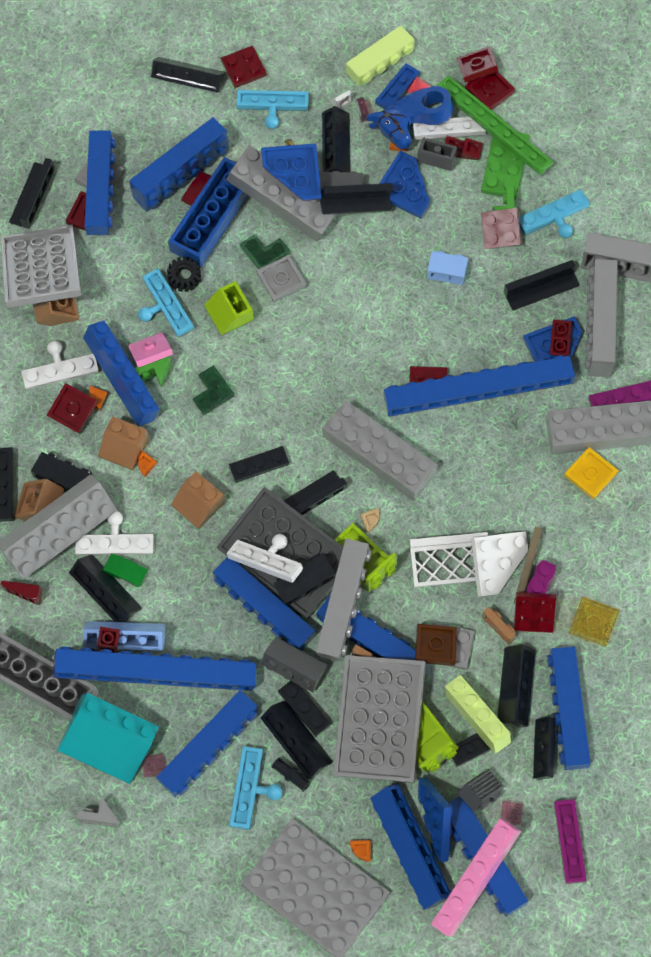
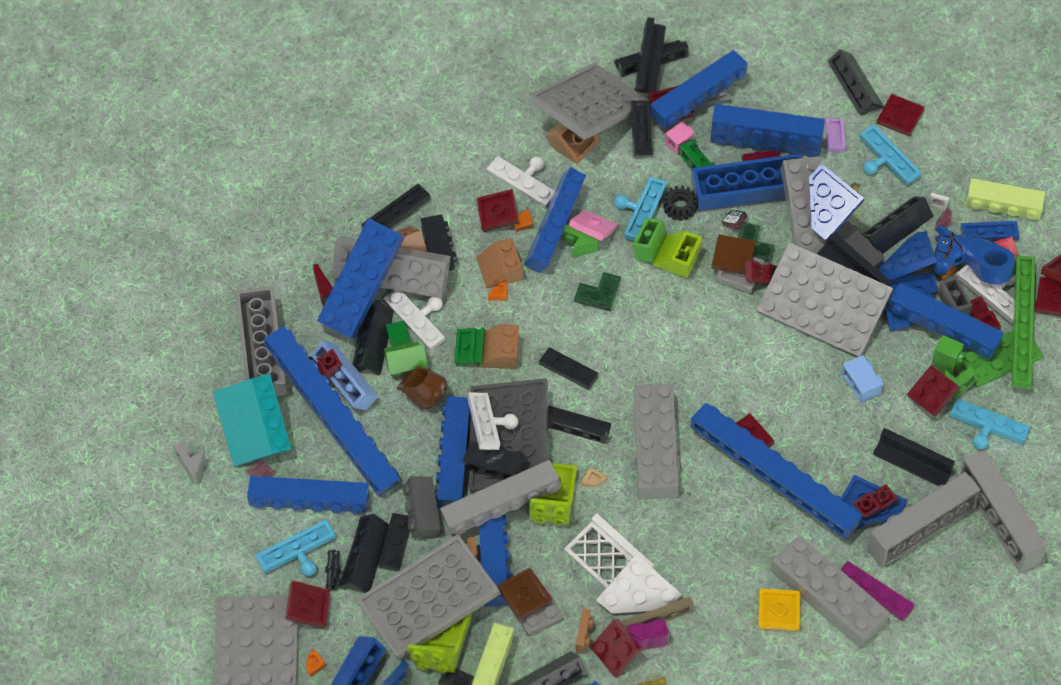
camera: 50 degrees right, 10 degrees down
none -> dark red plate [285,580,330,629]
none -> blue brick [317,218,406,339]
none -> bright green brick [384,341,428,376]
none -> reddish brown piece [396,365,448,411]
none -> green plate [454,327,486,366]
none -> black plate [630,100,653,156]
none -> bright green brick [632,217,667,263]
none -> black panel [634,17,666,93]
none -> bright pink brick [665,122,694,155]
none -> green hinge [680,139,716,170]
none -> reddish brown tile [711,234,755,275]
none -> tile [721,209,748,229]
none -> dark red slope [745,261,777,285]
none -> light grey plate [757,242,894,357]
none -> lavender tile [825,119,846,152]
none -> blue plate [879,231,937,280]
none -> blue brick [888,282,1004,359]
none -> bright green brick [931,335,965,376]

